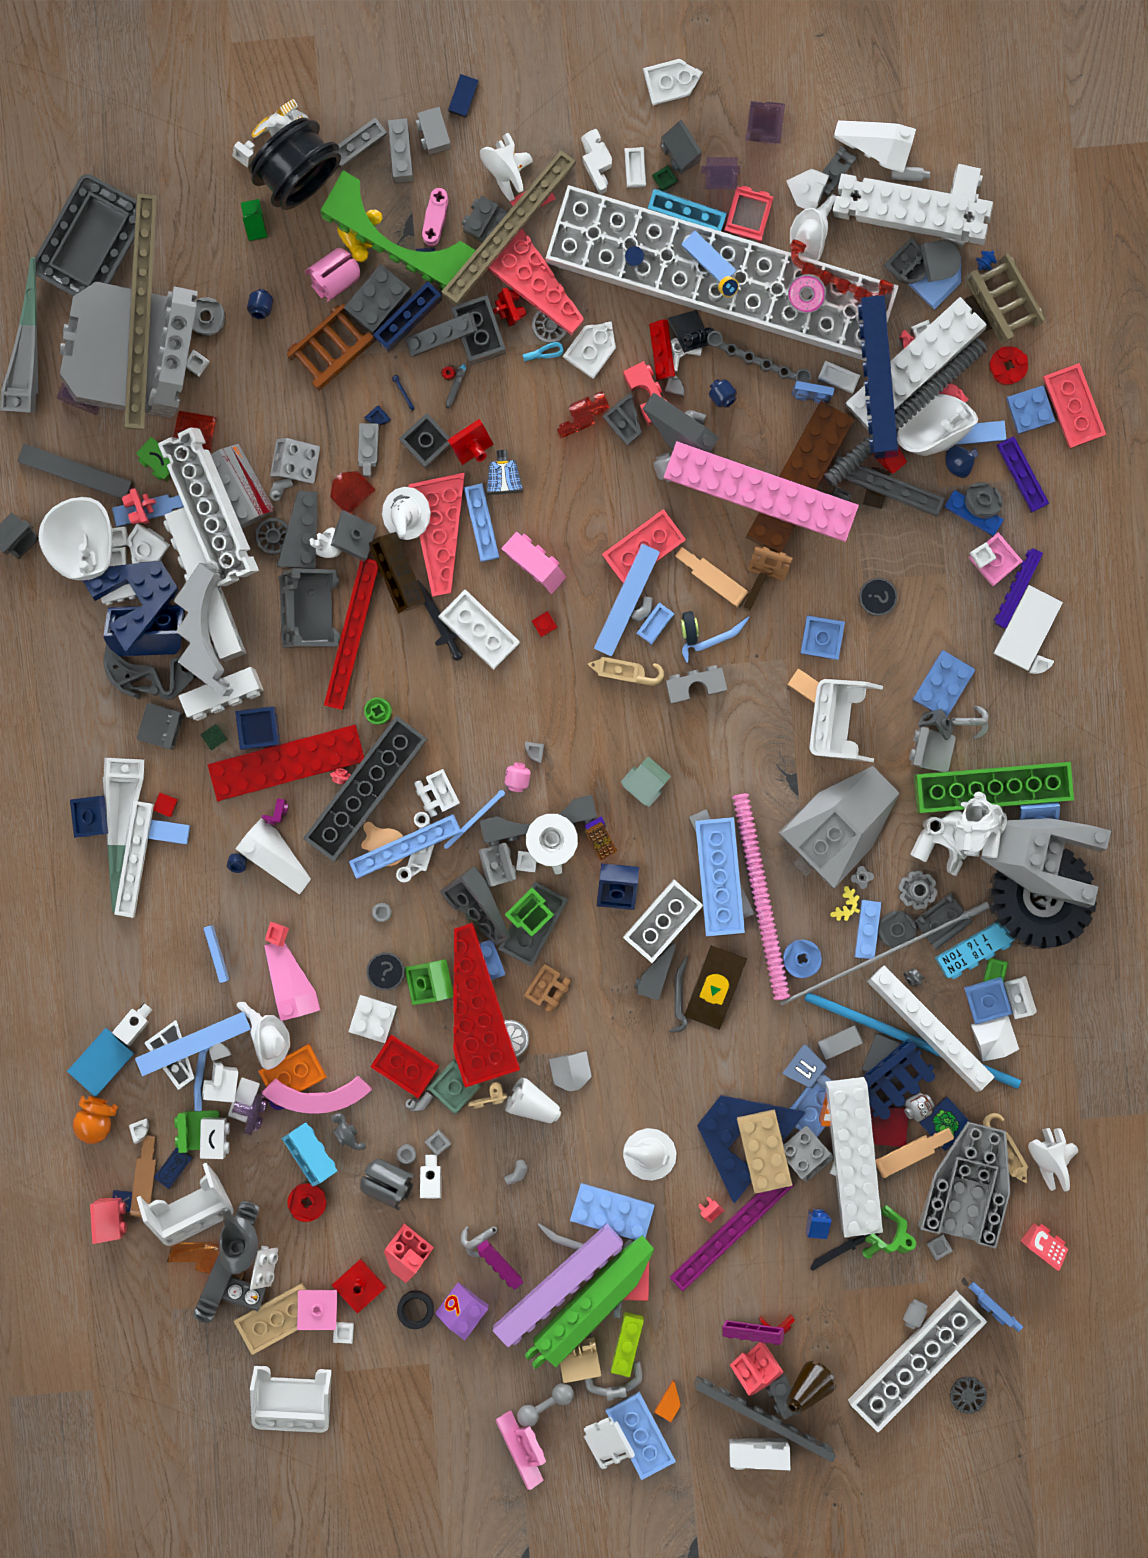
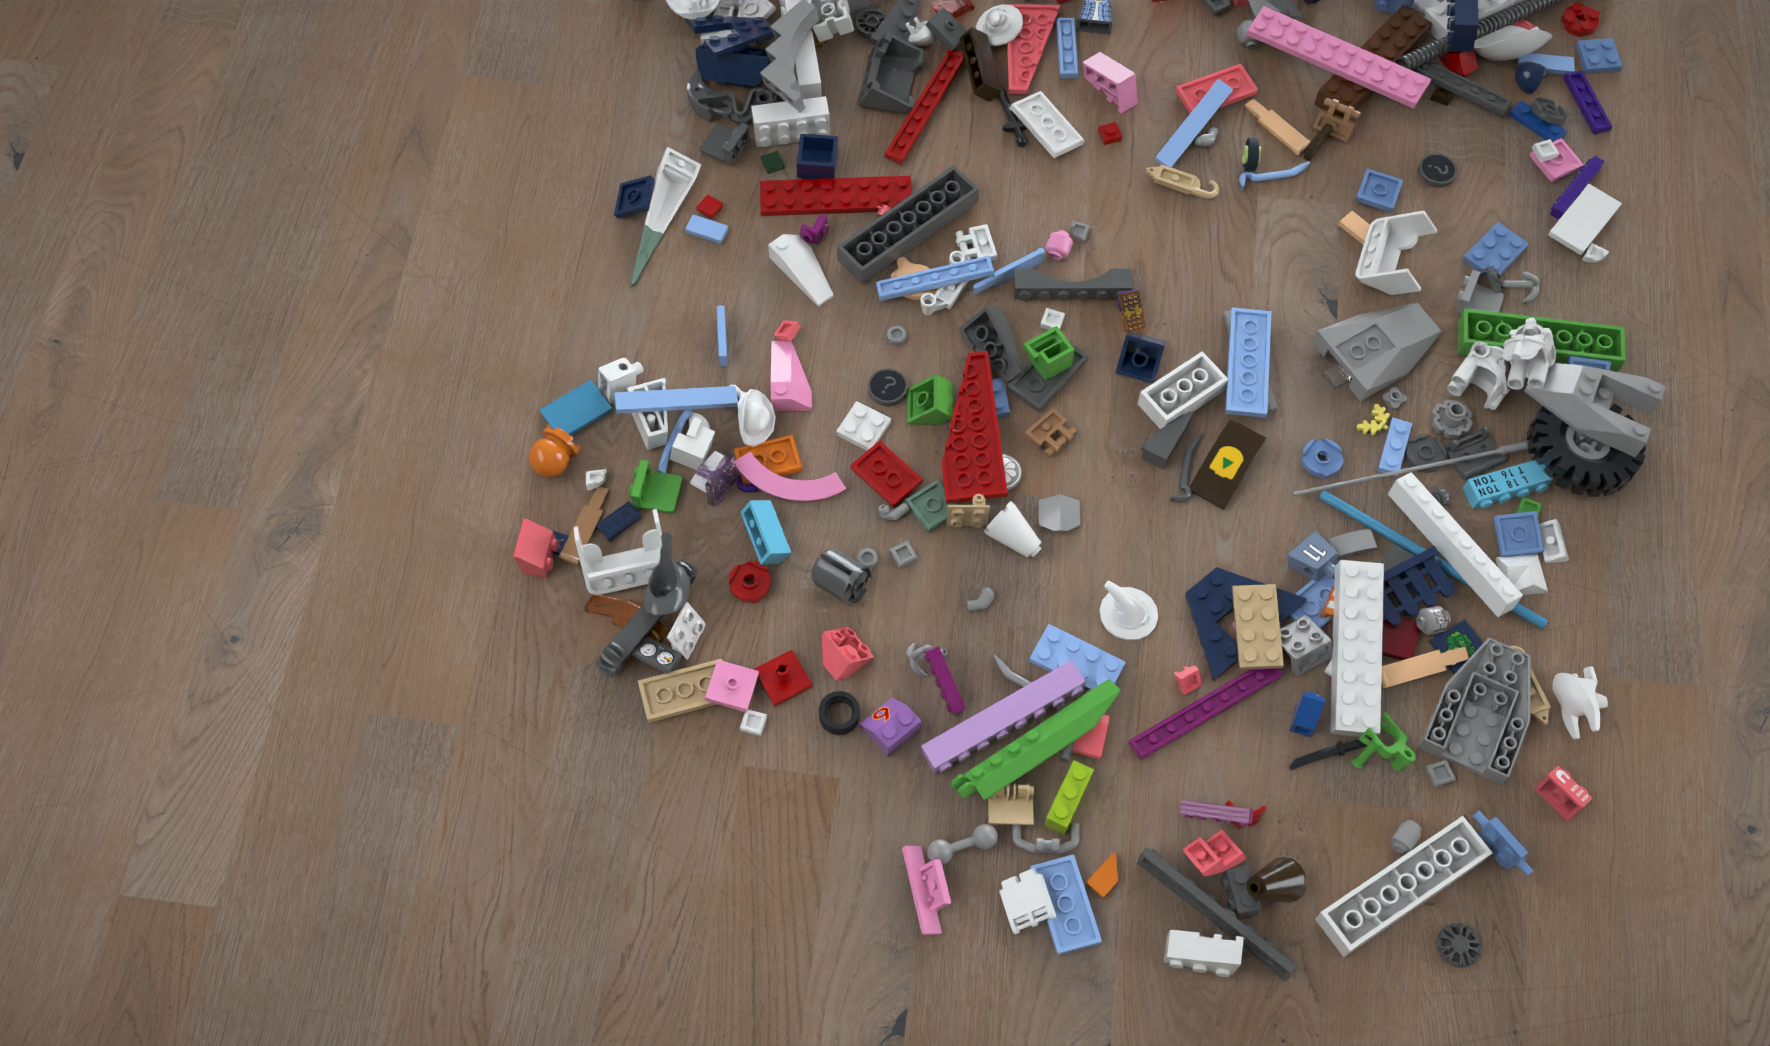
camera: 15 degrees right, 25 degrees down
white plate [114,801,154,918] -> none
white brick [200,1117,230,1159] -> none
dark blue tile [227,853,247,873] -> none
white windscreen [250,1366,332,1433] -> none
dark grey piece [331,1113,367,1150] -> none
bright green wheel [364,698,392,725] -> none
white torso [420,1155,442,1199] -> none
light grey bracket [478,843,516,887] -> none
white piece [526,814,578,874] -> none
sand green plate [621,756,671,807] -> none
light blue tile [636,603,674,645] -> none
light grey arch [665,665,727,704] -> none
bright pink piece [732,793,790,1000] -> none
coral plate [1042,363,1106,449] -> none

